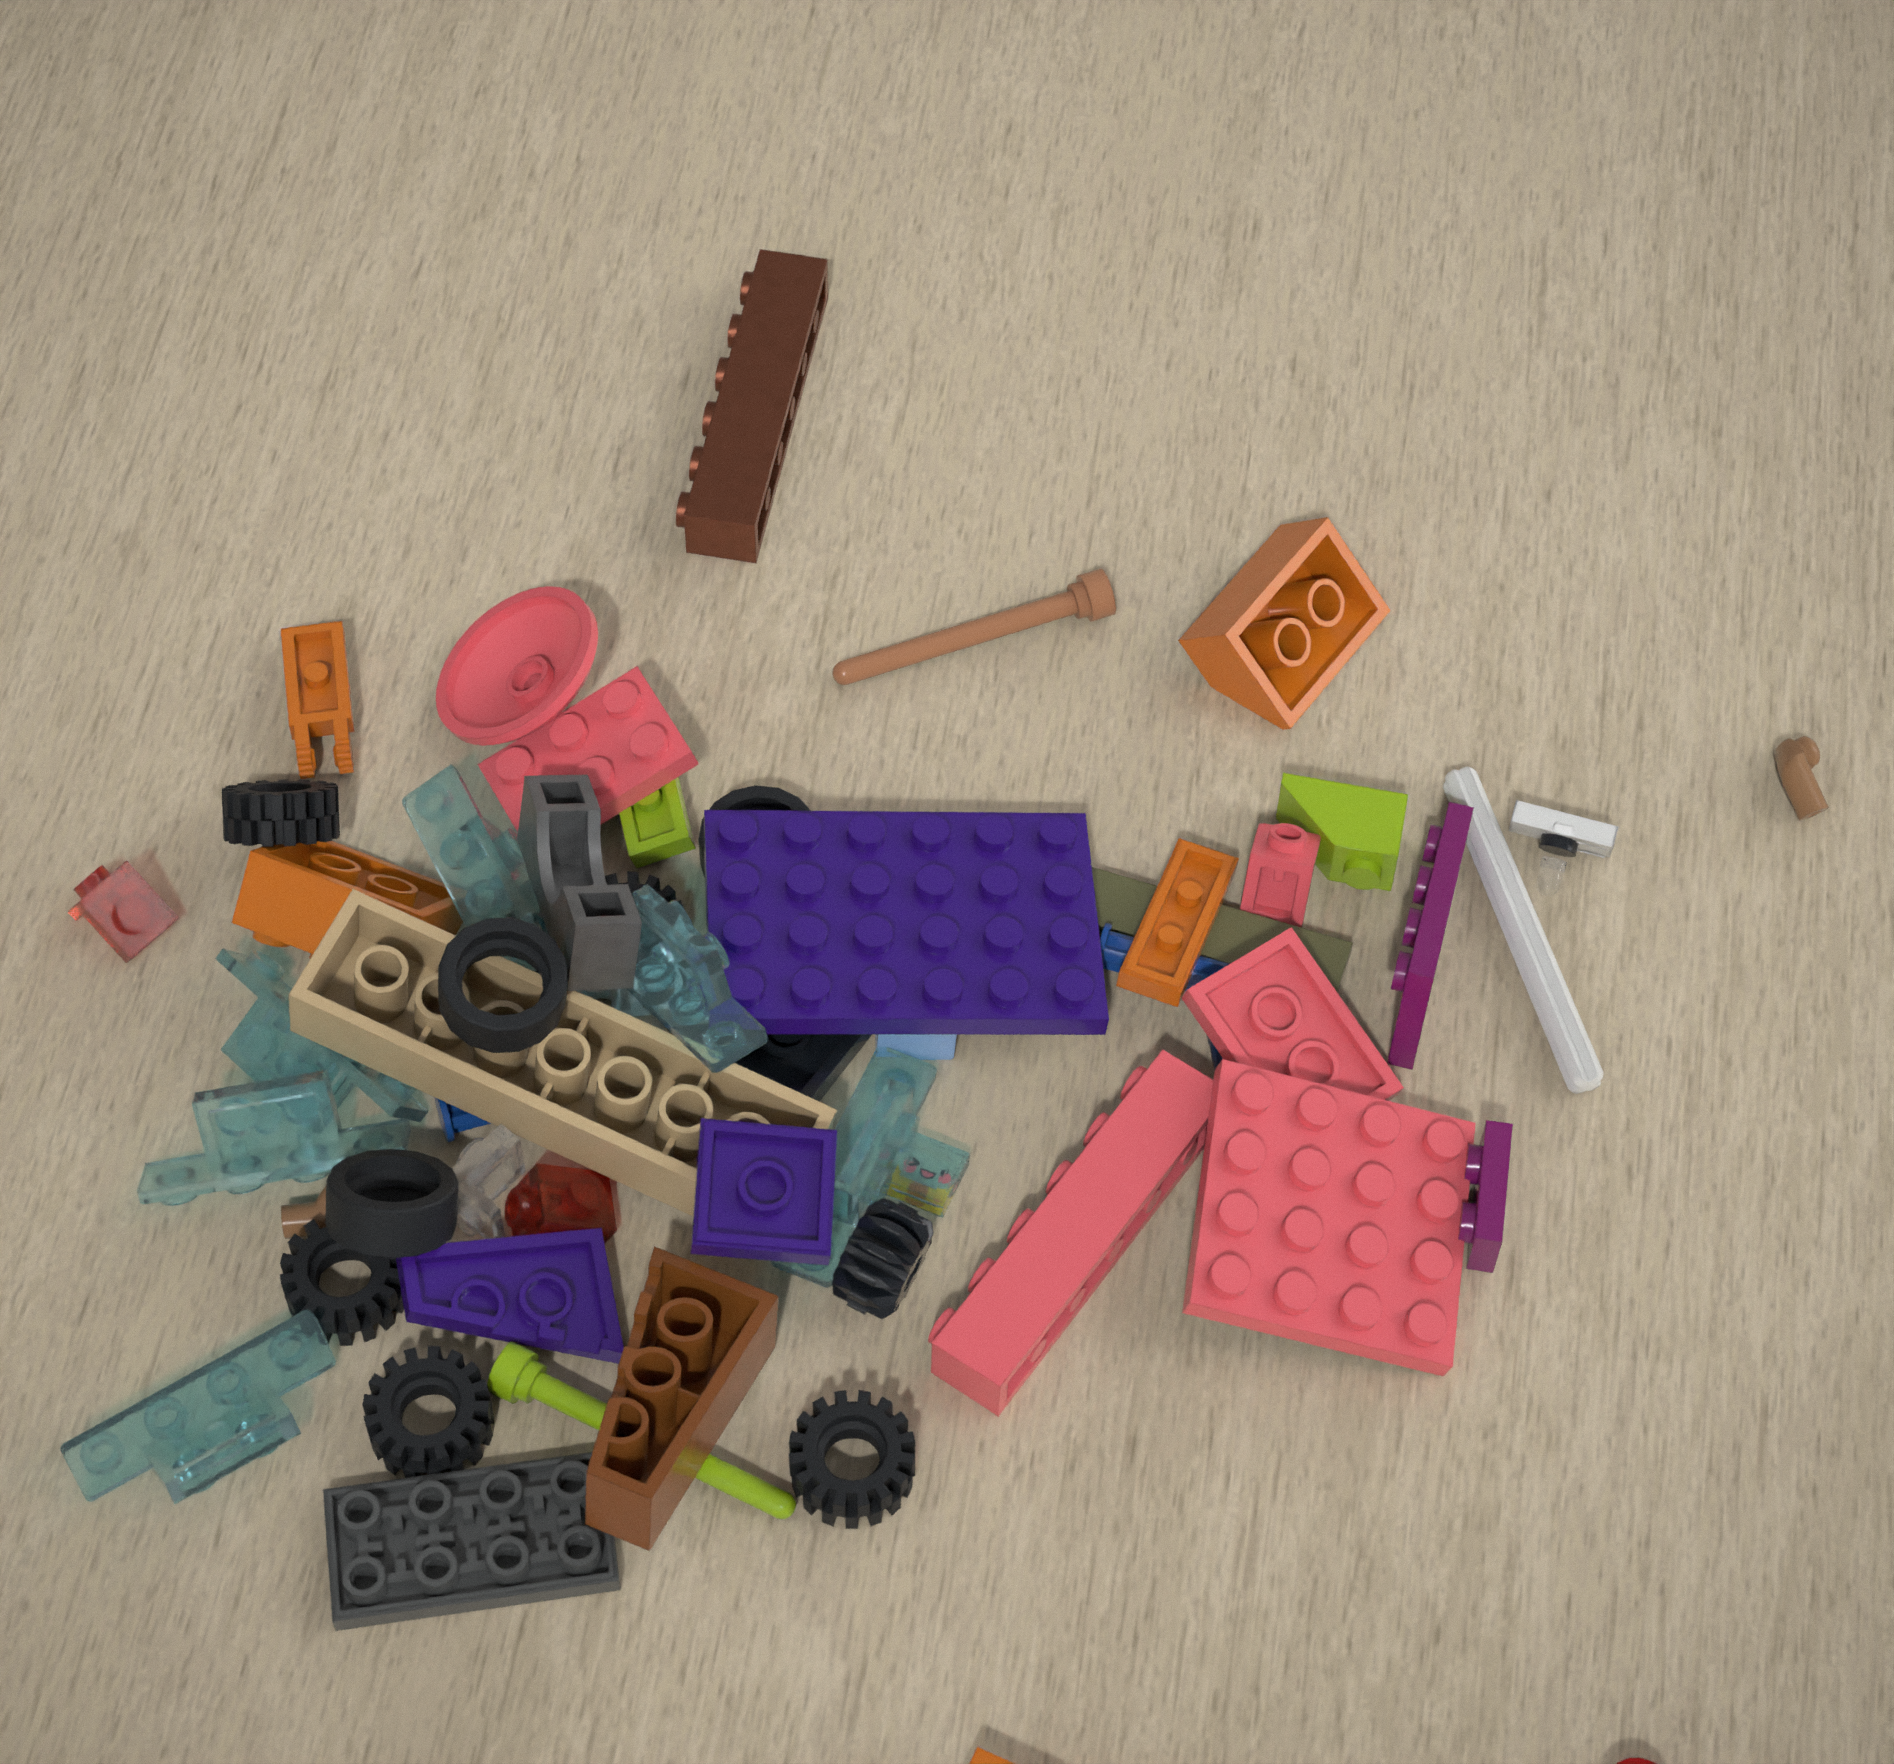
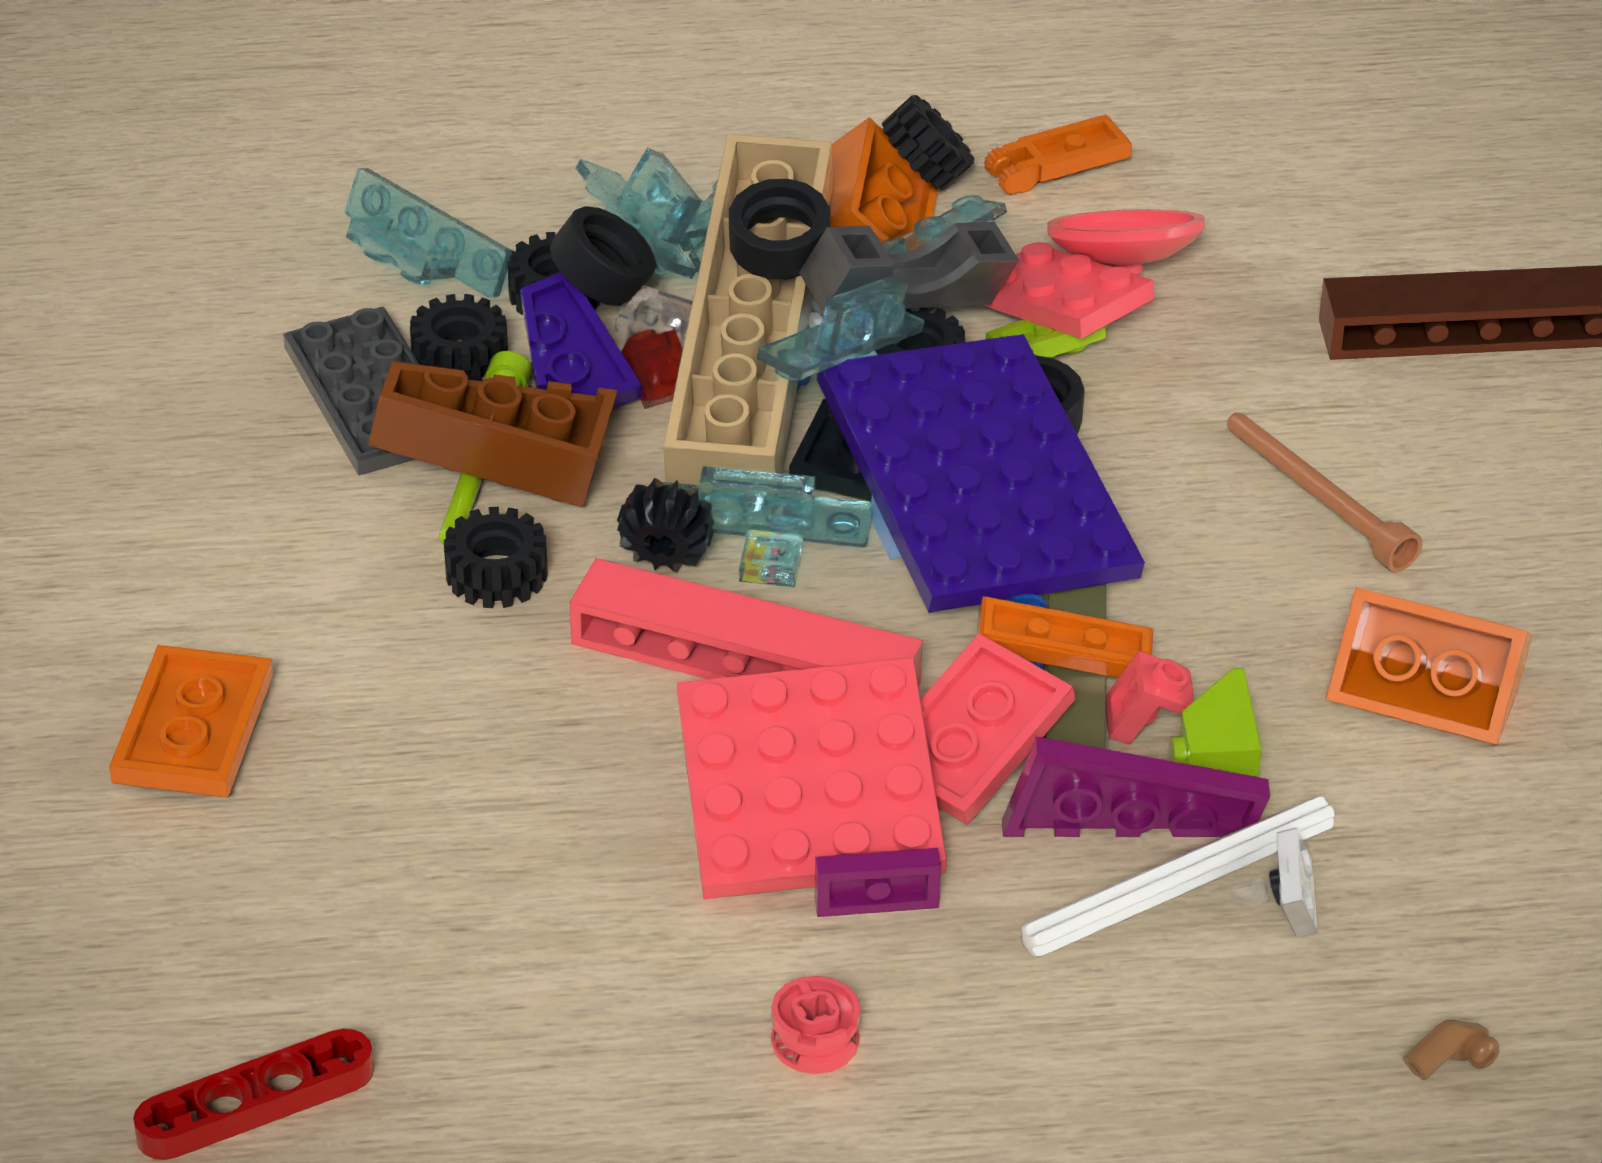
camera: 75 degrees right, 15 degrees down
clear red bracket [68,860,179,963] -> none
dark purple tile [690,1118,837,1265] -> none
none -> coral wheel [771,976,861,1074]

